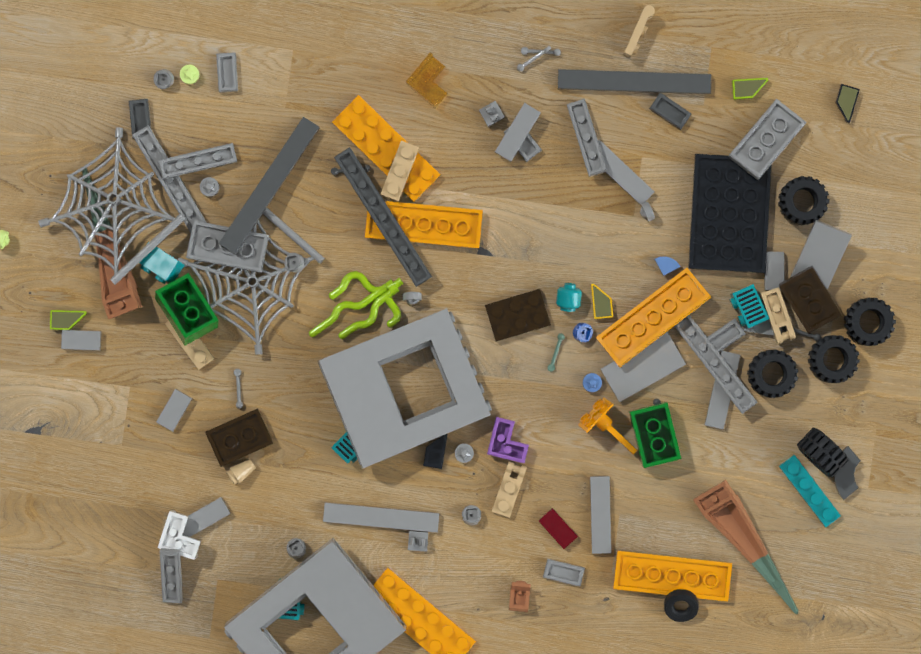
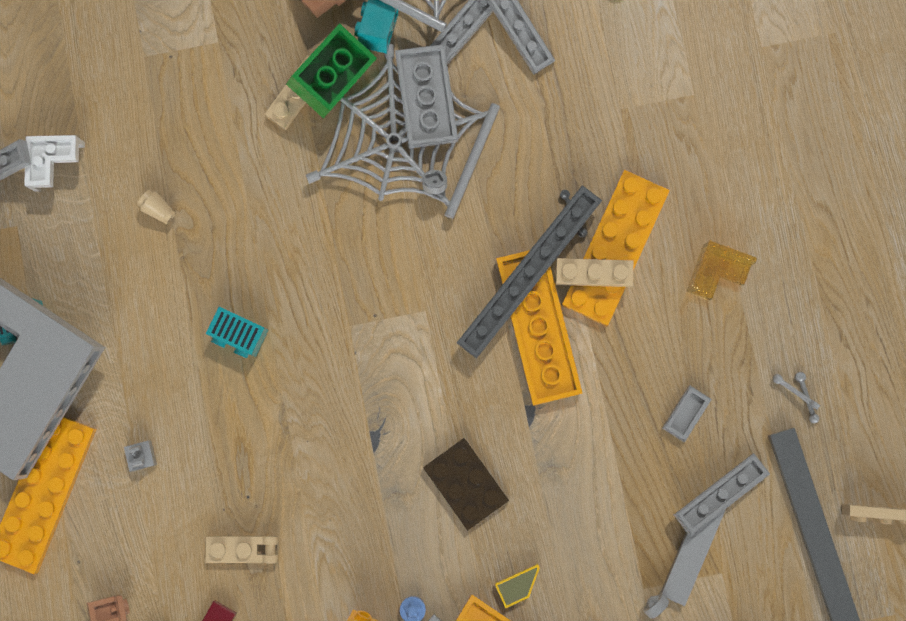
camera: 75 degrees right, 5 degrees down
light grey tile [156,389,193,432] -> none
light grey tile [183,497,231,537] -> none
light grey tile [200,177,220,197] -> none
dark brown plate [205,408,274,467] -> none
light grey tile [216,52,238,93] -> none
dark grey tile [219,117,320,255] -> none
light grey hinge [234,369,243,409] -> none
light grey tile [287,538,306,559] -> none
lime plant [309,271,404,339] -> none
light grey panel [318,309,492,469] -> none
light grey tile [323,502,439,533] -> none
light grey tile [403,292,422,305] -> none
black tile [423,434,448,469] -> none
light grey tile [455,443,474,463] -> none
light grey tile [462,505,481,526] -> none
light grey tile [479,101,505,127] -> none
medium lavender brick [487,417,529,463] -> none
light grey tile [495,103,541,162] -> none
sand green hinge [547,333,565,372] -> none
teal head [556,283,582,312] -> none
tile [573,323,593,342] -> none
dark grey tile [649,93,691,130] -> none

